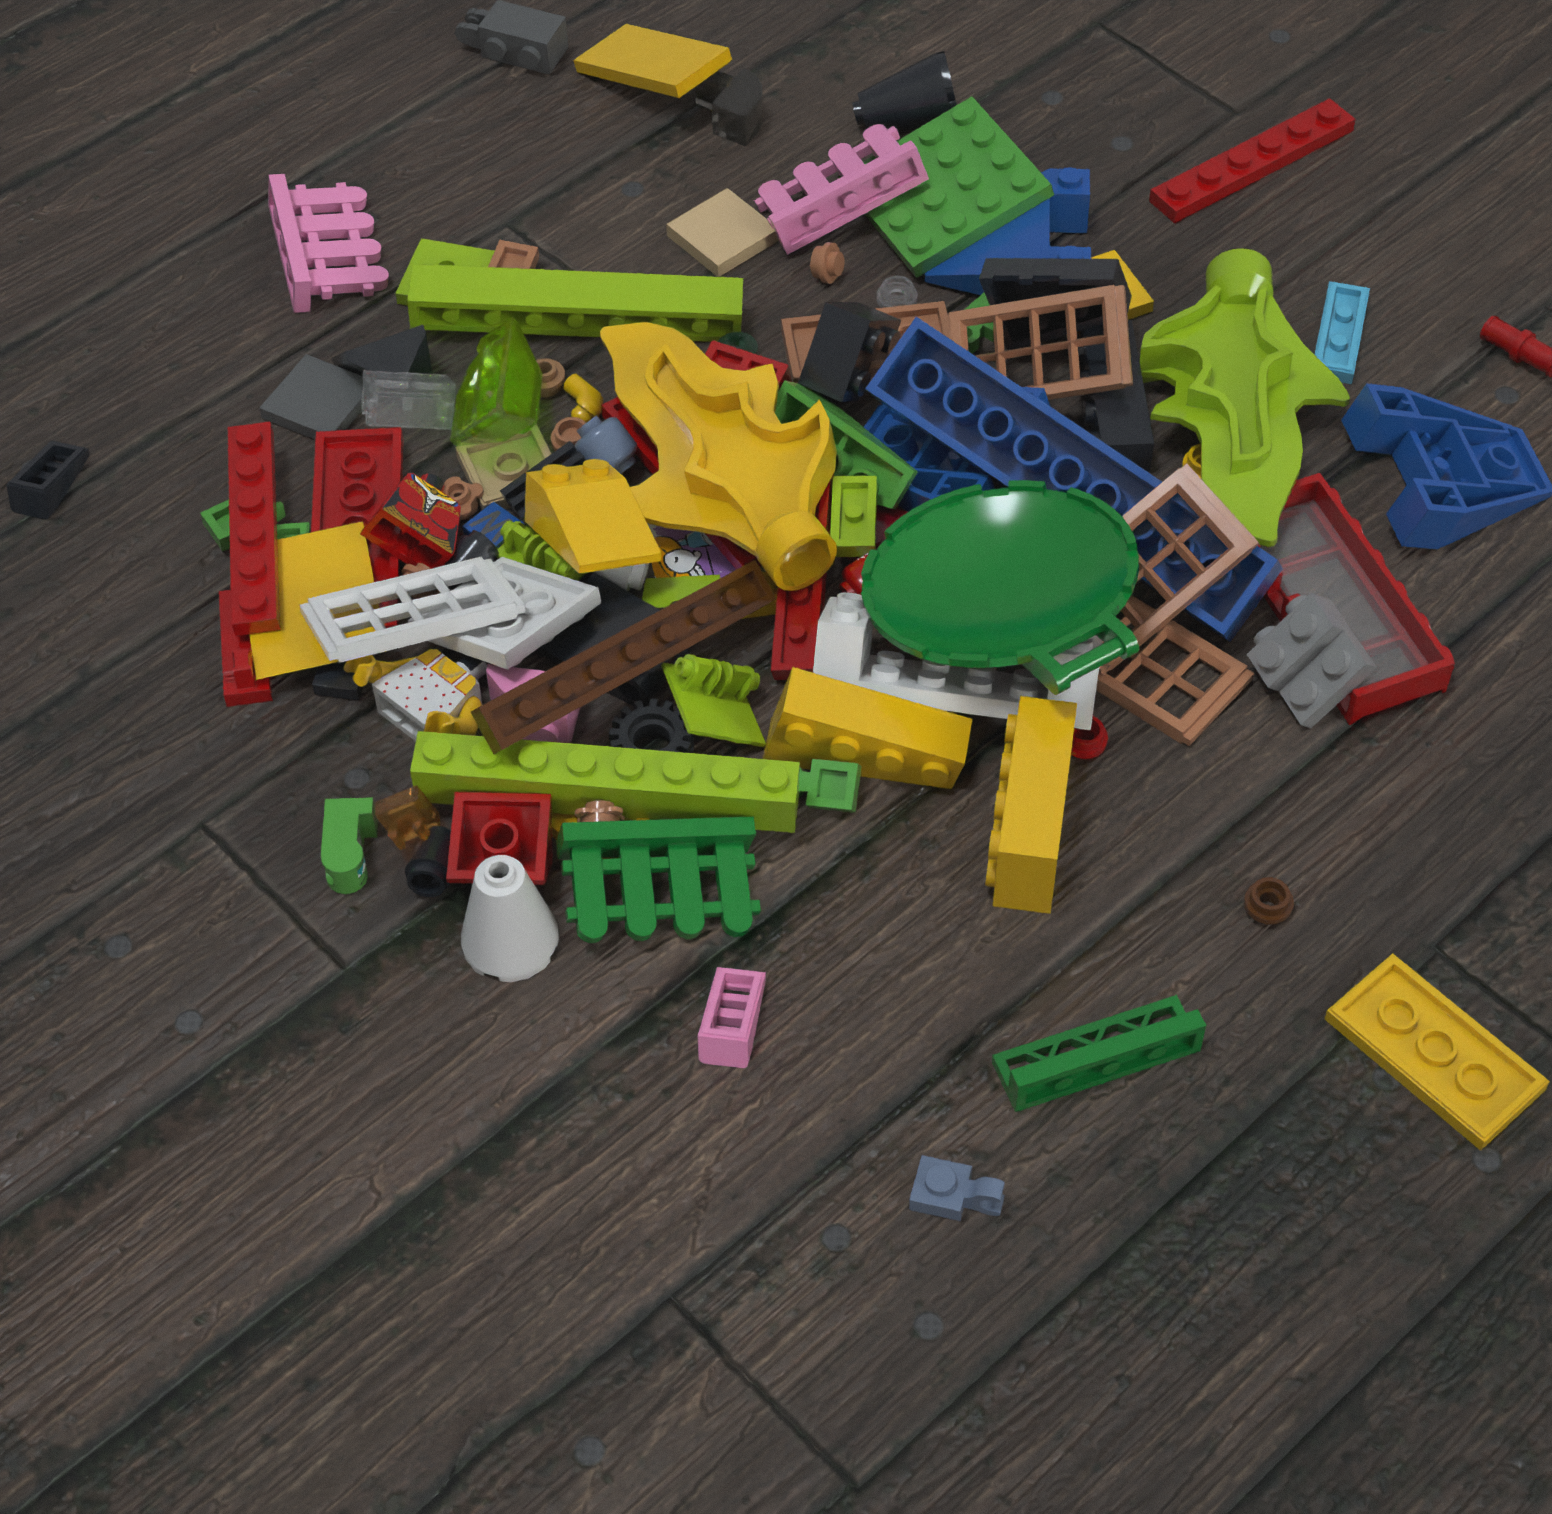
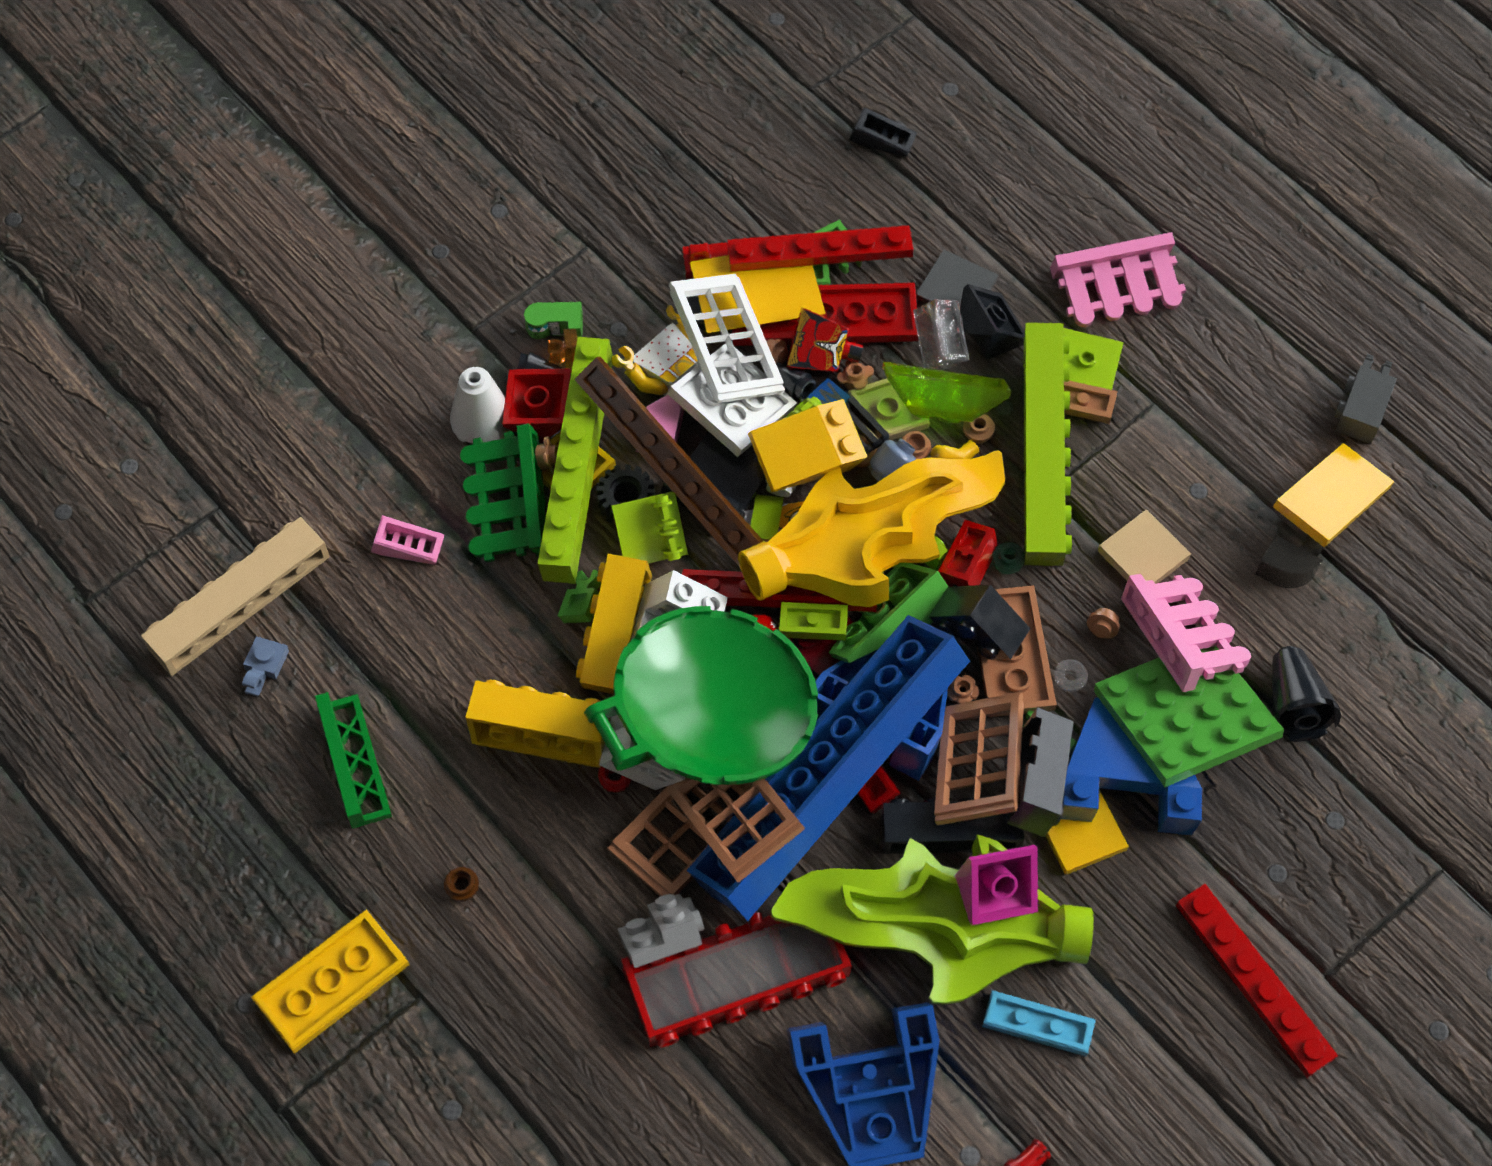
camera: 90 degrees right, 10 degrees up
none -> tan brick [141,517,330,676]
none -> dark pink slope [955,845,1038,925]

